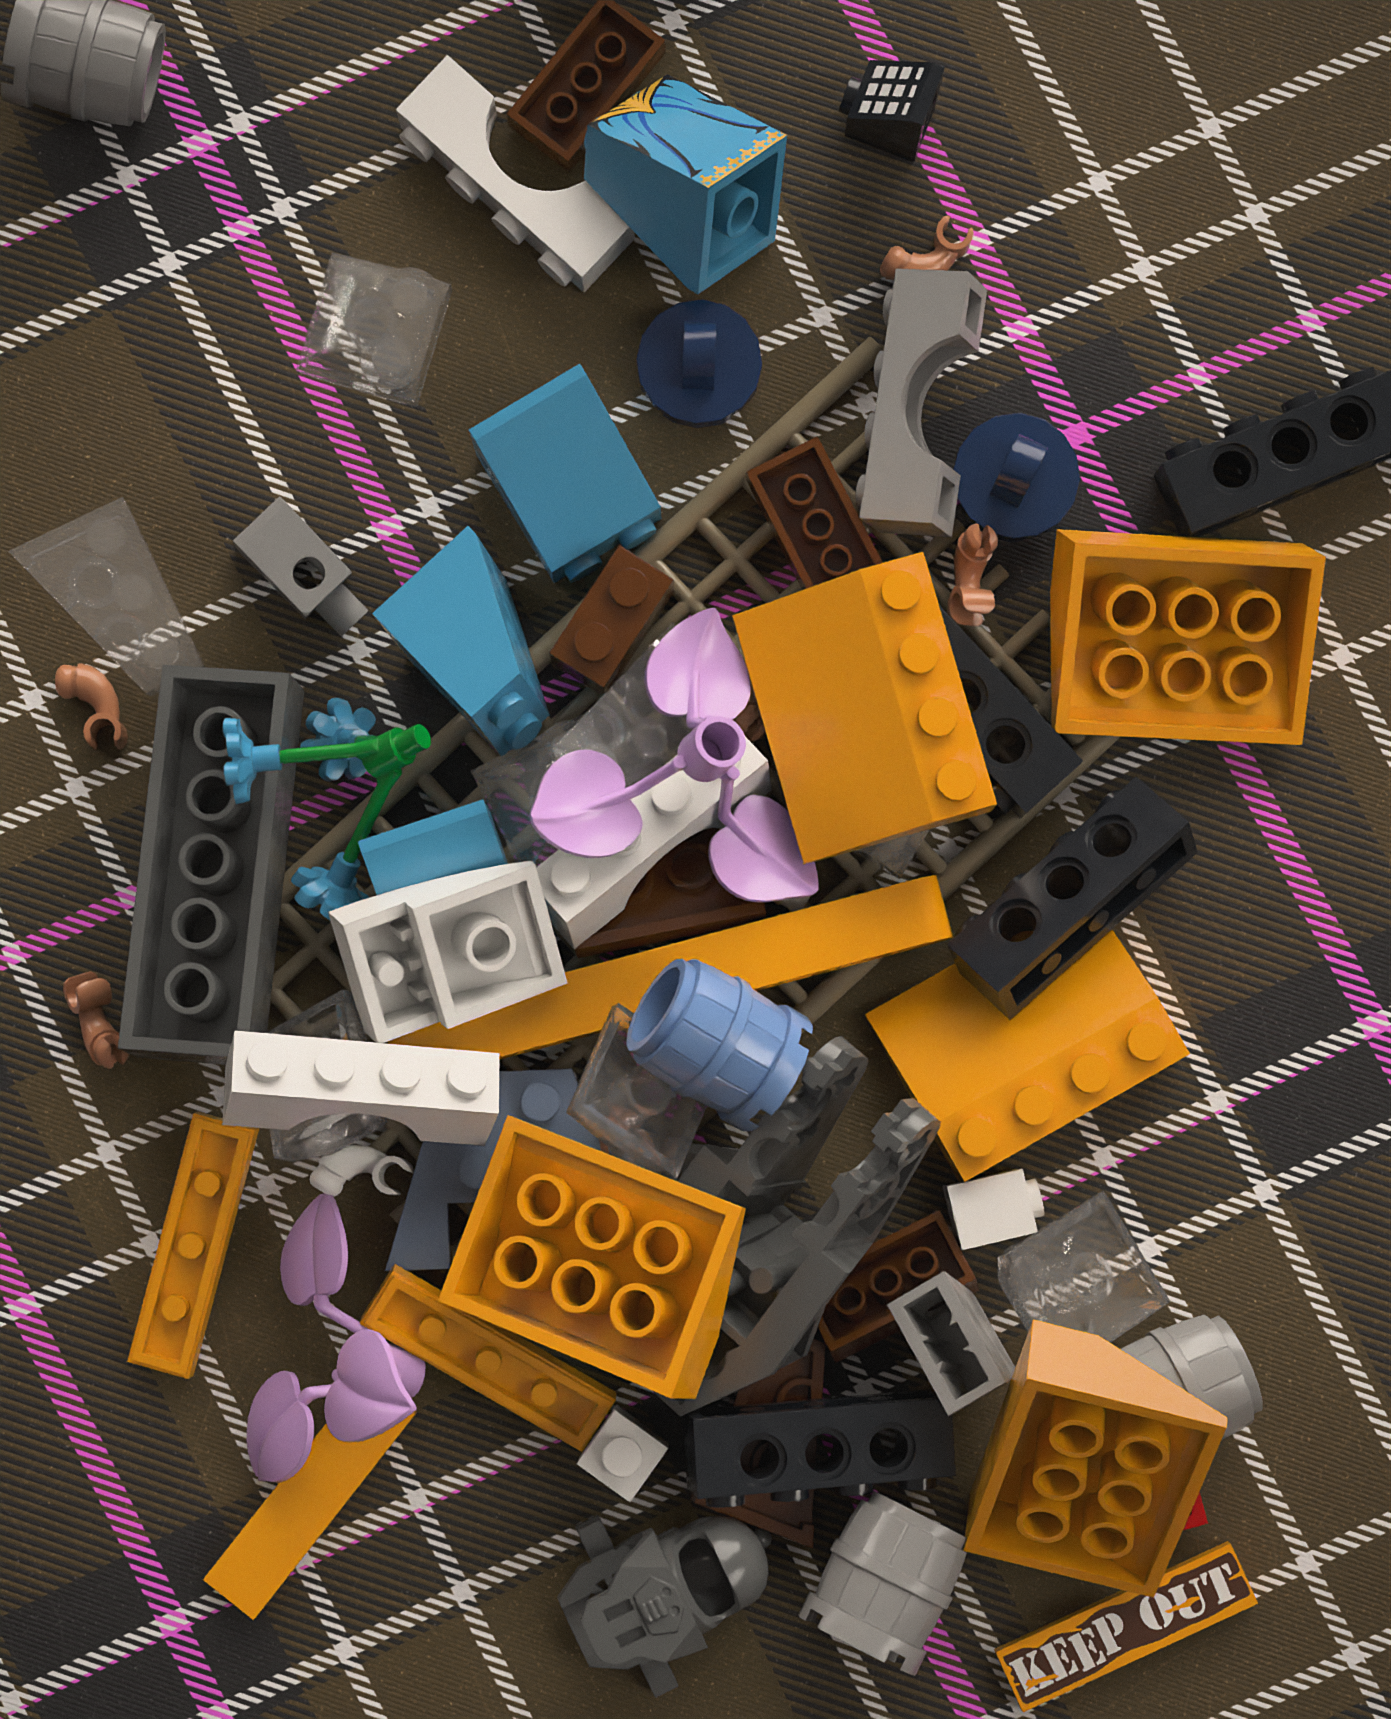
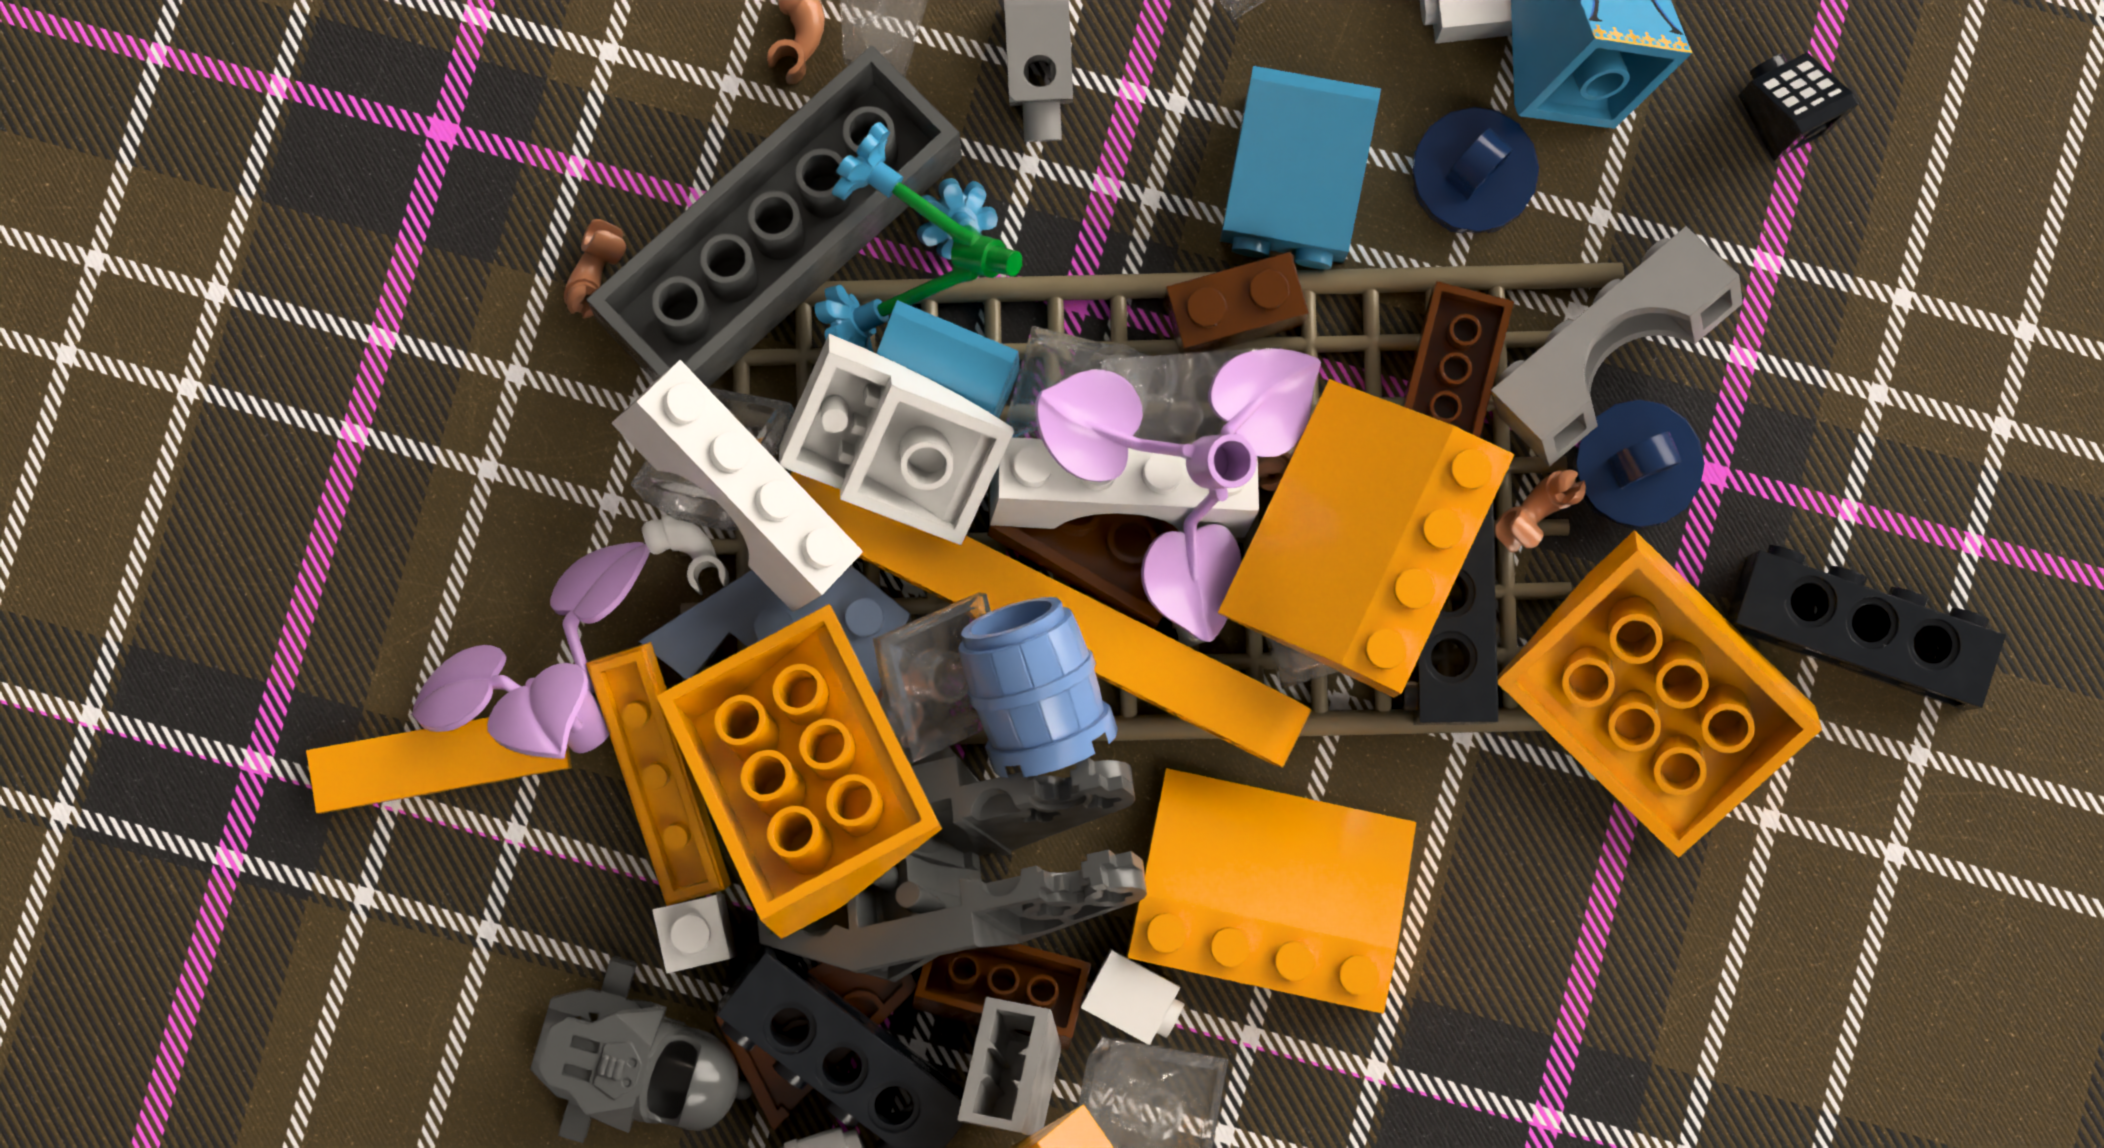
camera: 45 degrees right, 0 degrees up
light orange tile [127,1112,259,1379] -> none
dark azure slope [372,526,550,758] -> none
nougat arm [880,215,974,281] -> none
black brick [947,777,1198,1020] -> none

